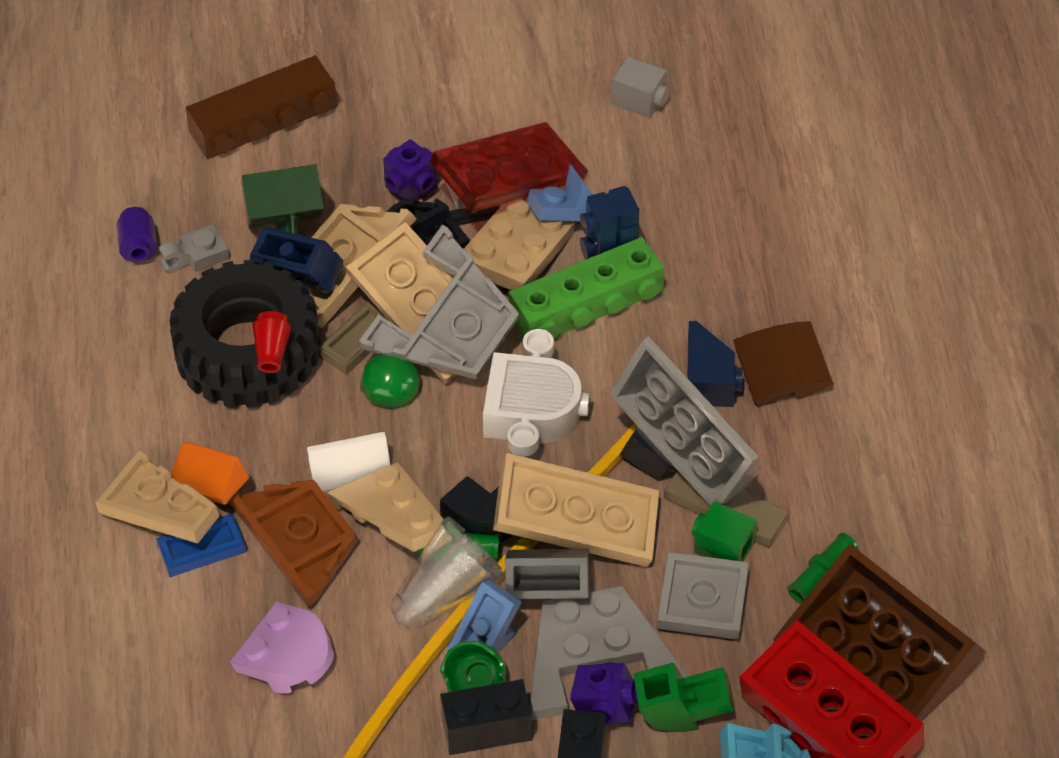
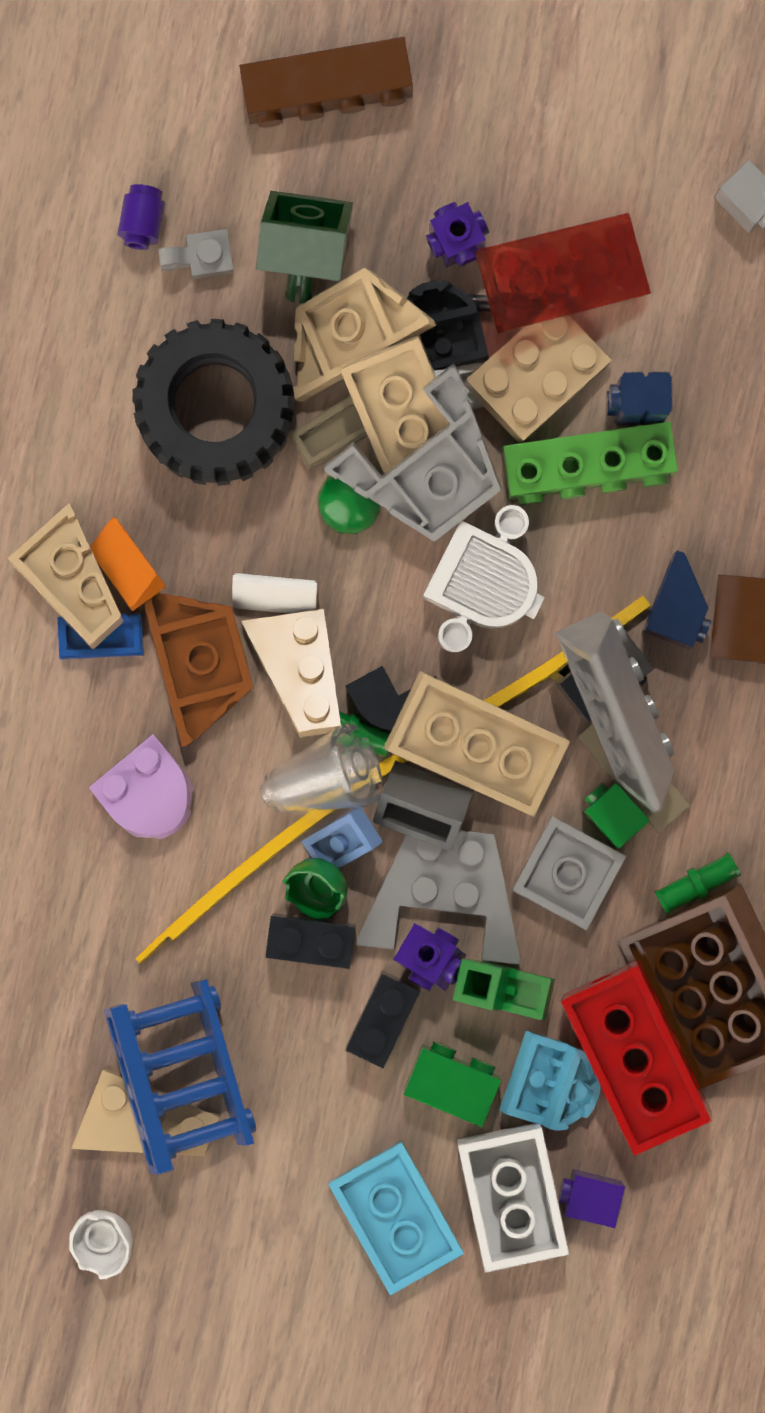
camera: 20 degrees right, 35 degrees up
dark blue brick [250,227,344,293] -> none
red cone [252,311,292,373] -> none
medium blue slope [527,165,593,221] -> none

